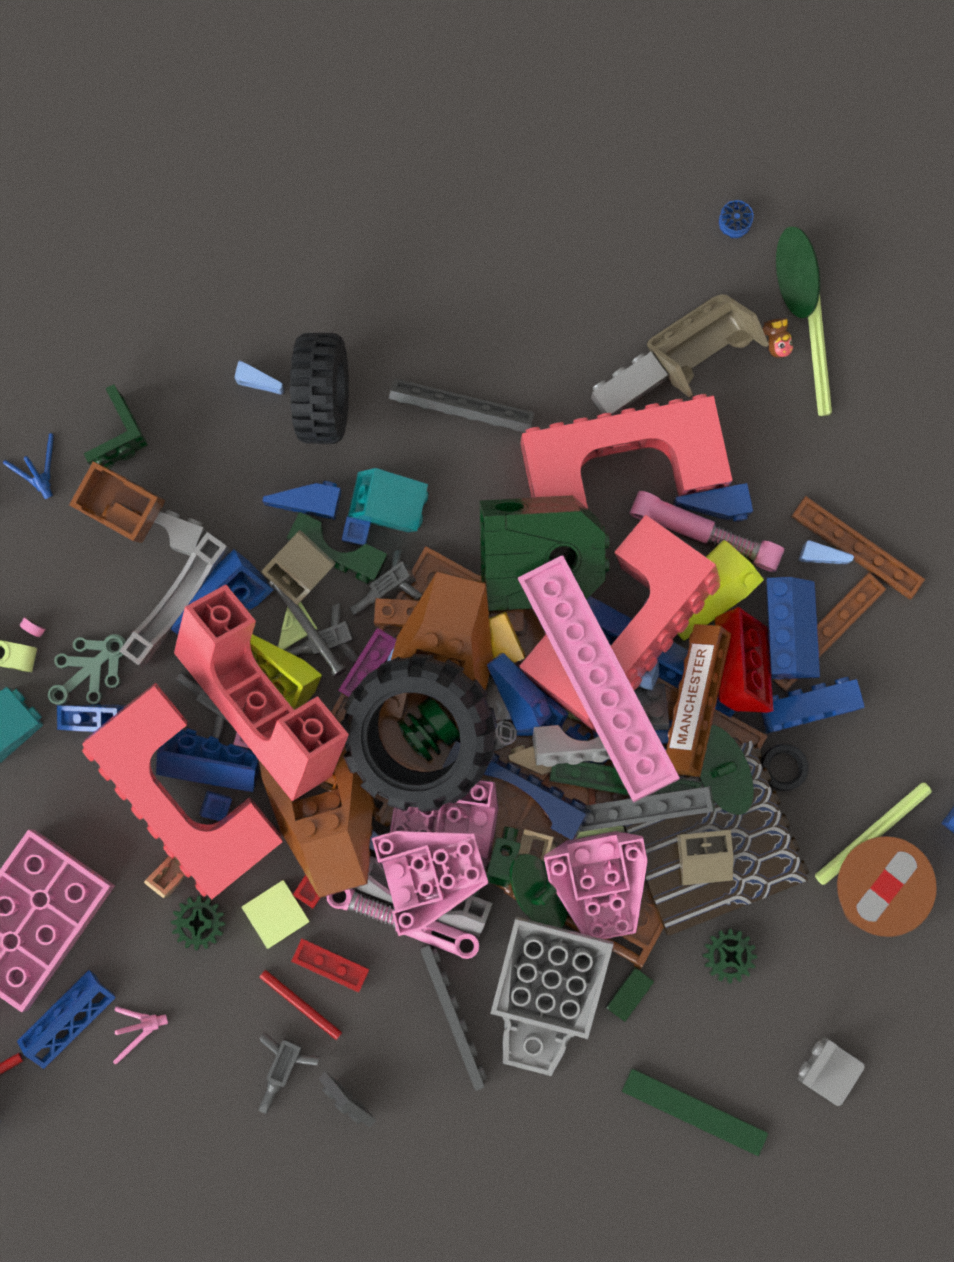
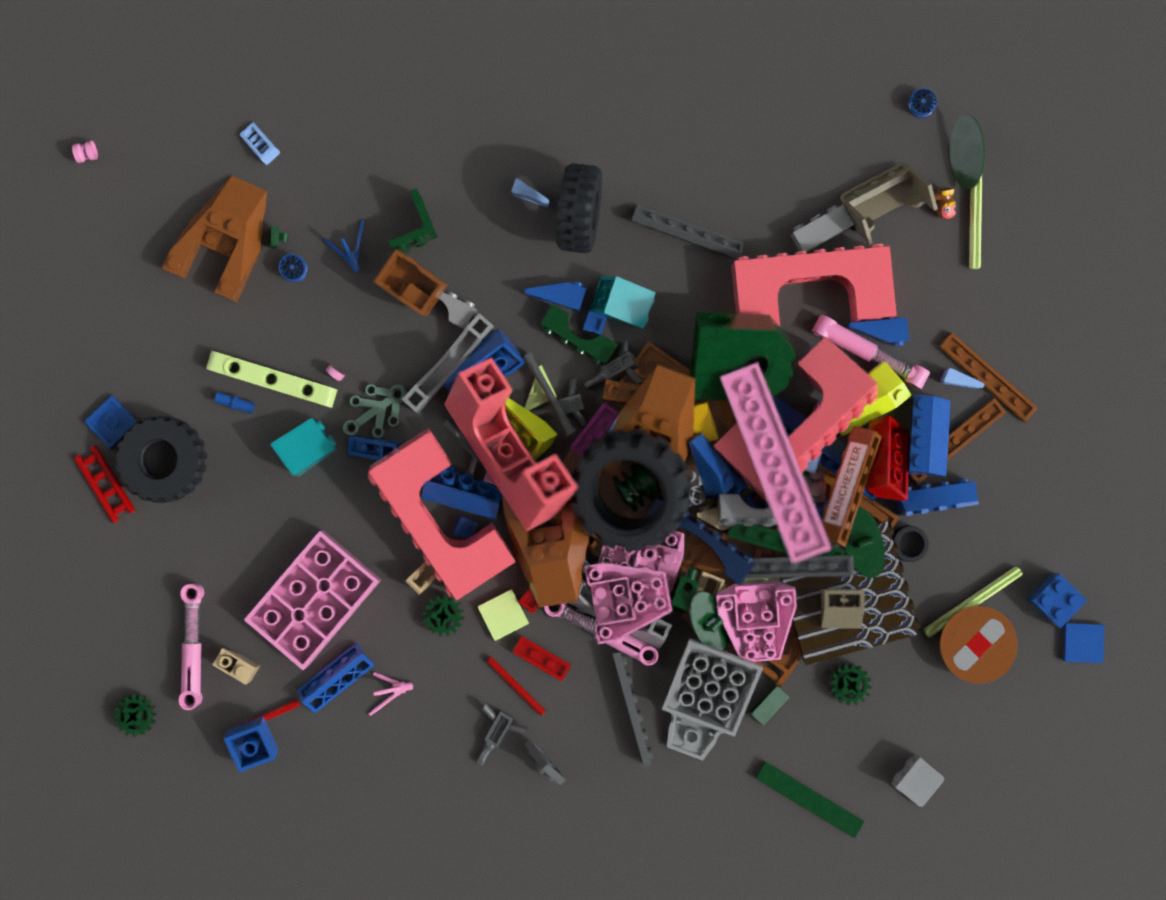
camera: 10 degrees right, 5 degrees up
dark tan slope [261,530,336,605] -> none

